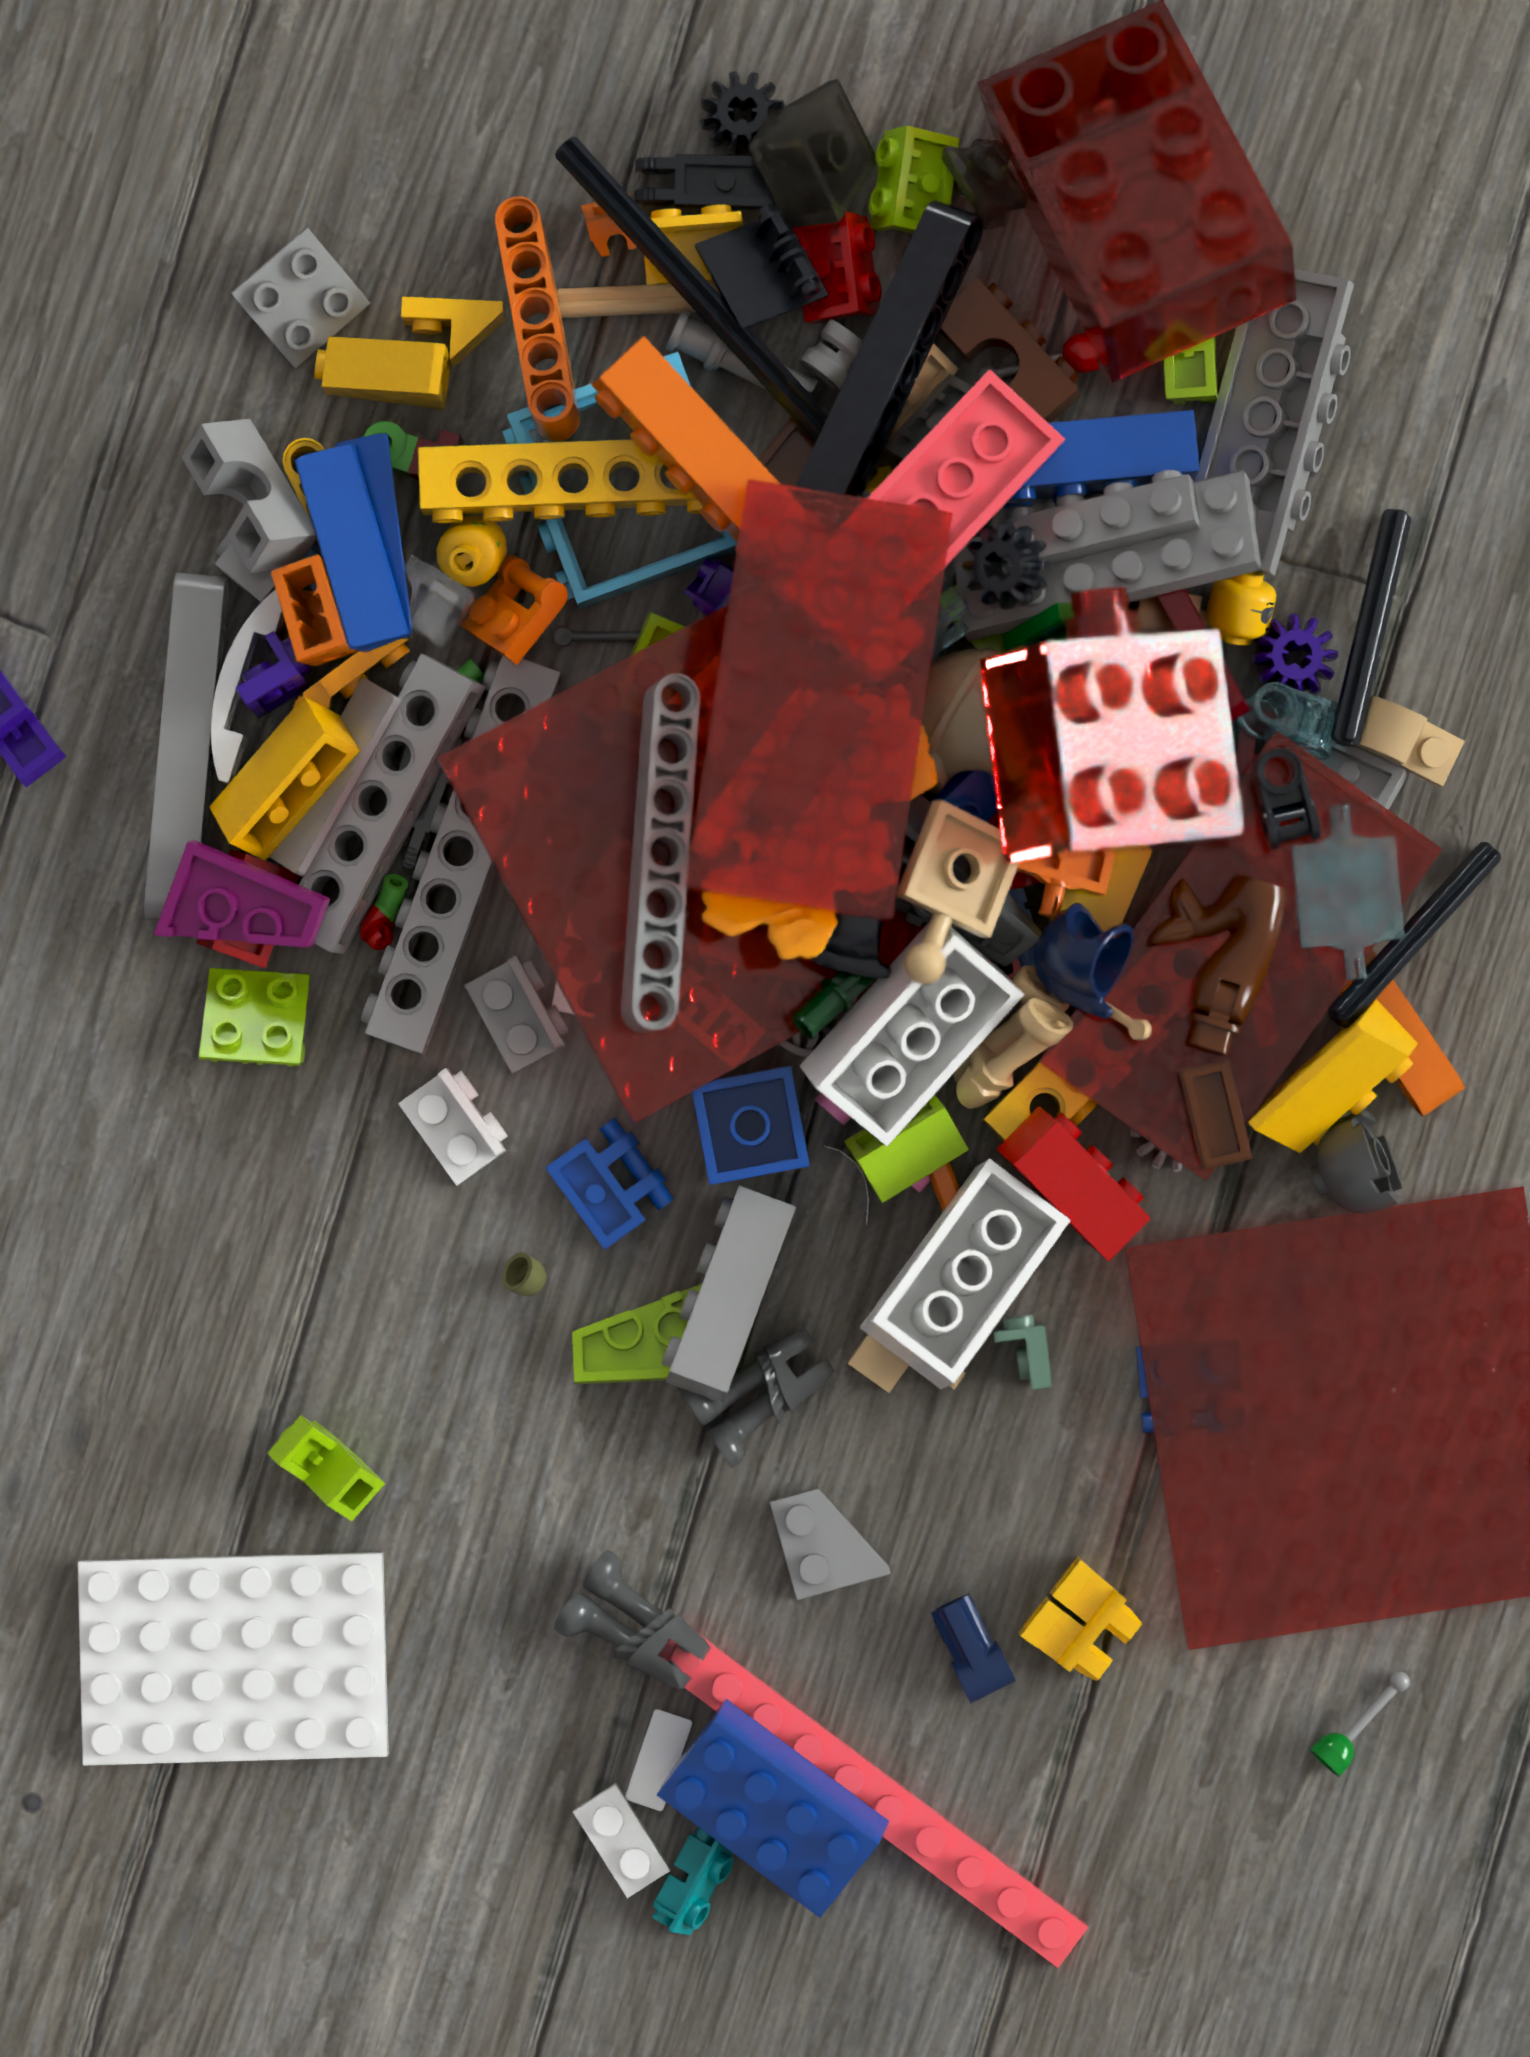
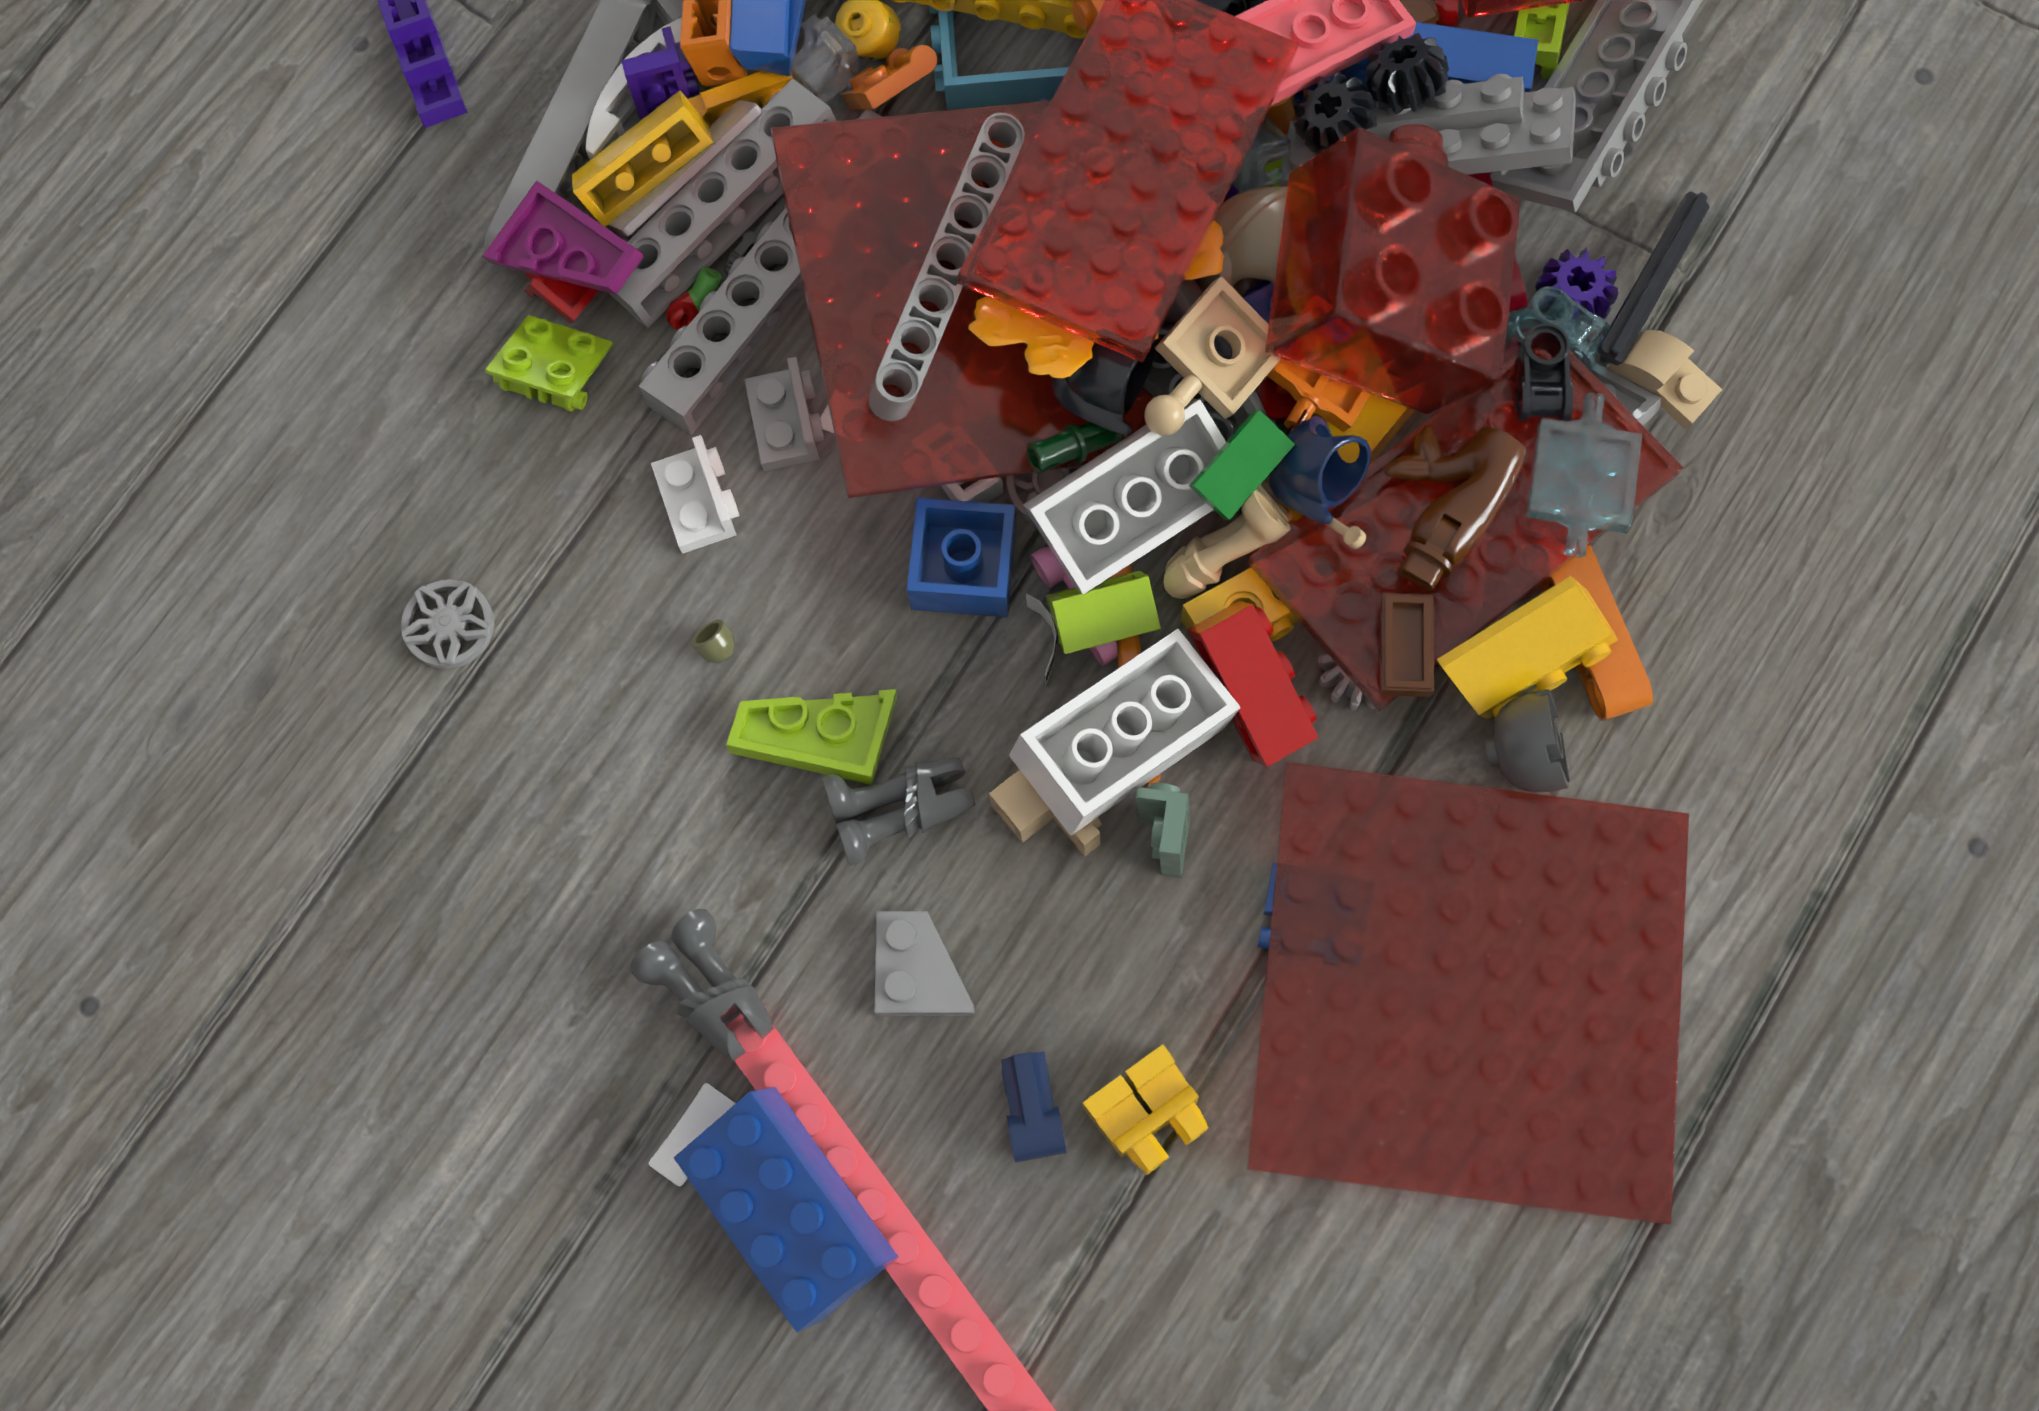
camera: 20 degrees right, 15 degrees down
white plate [78,1552,389,1766] -> none
lime brick [267,1415,385,1522] -> none
blue plate [545,1117,674,1250] -> none
white plate [573,1783,671,1898] -> none
teal hinge [652,1828,734,1935] -> none
light grey brick [662,1185,796,1404] -> none
yellow head [1206,571,1276,645] -> none
hinge [1309,1672,1410,1777] -> none
black axle [1327,841,1501,1029] -> none
none -> light grey wheel [401,579,494,669]
none -> green tile [1189,410,1295,520]
none -> black gear [1365,33,1449,114]

